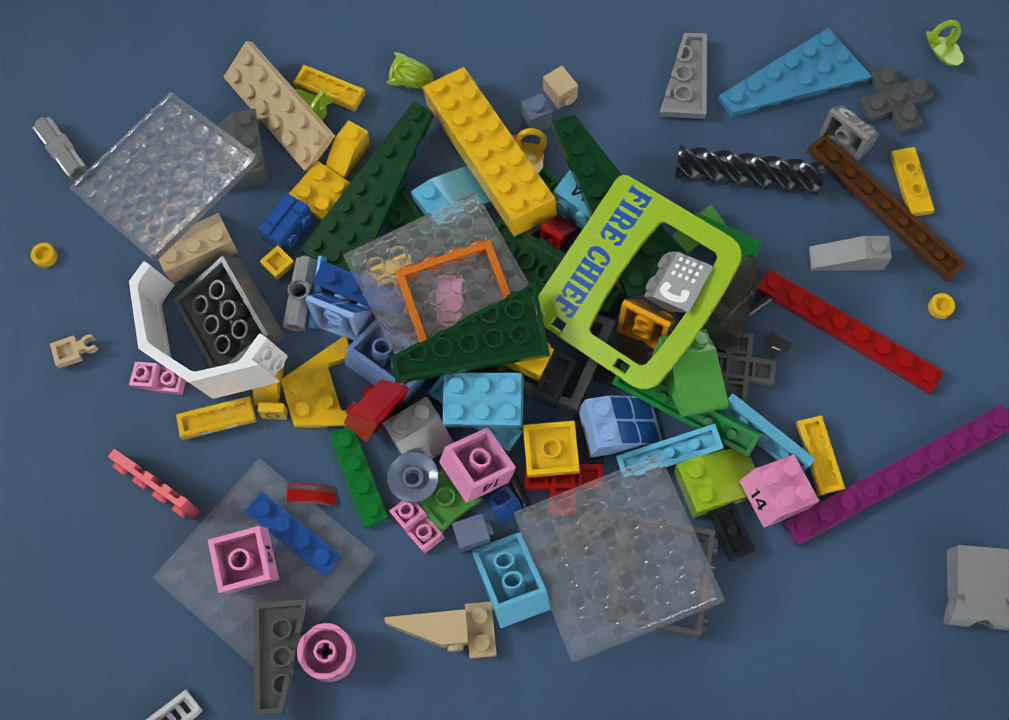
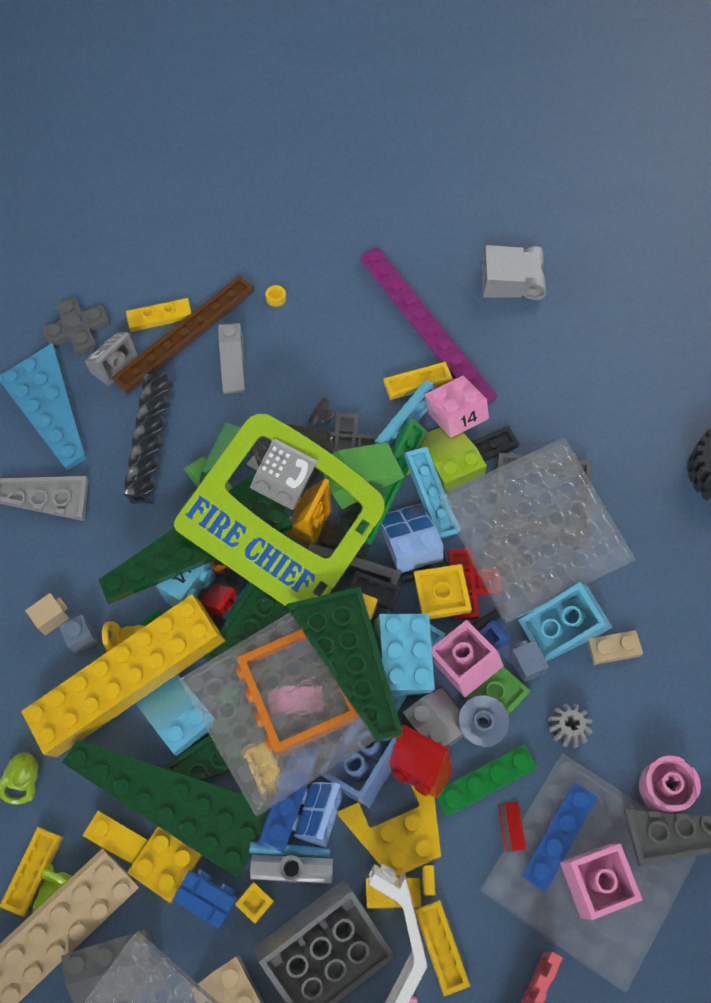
camera: 95 degrees left, 5 degrees down
tan slope [385,609,469,652] -> none
bright pink slope [389,501,445,554] -> none
red plate [756,268,944,395] -> none
lime piece [926,20,964,67] -> none
none -> light grey gear [548,703,593,748]

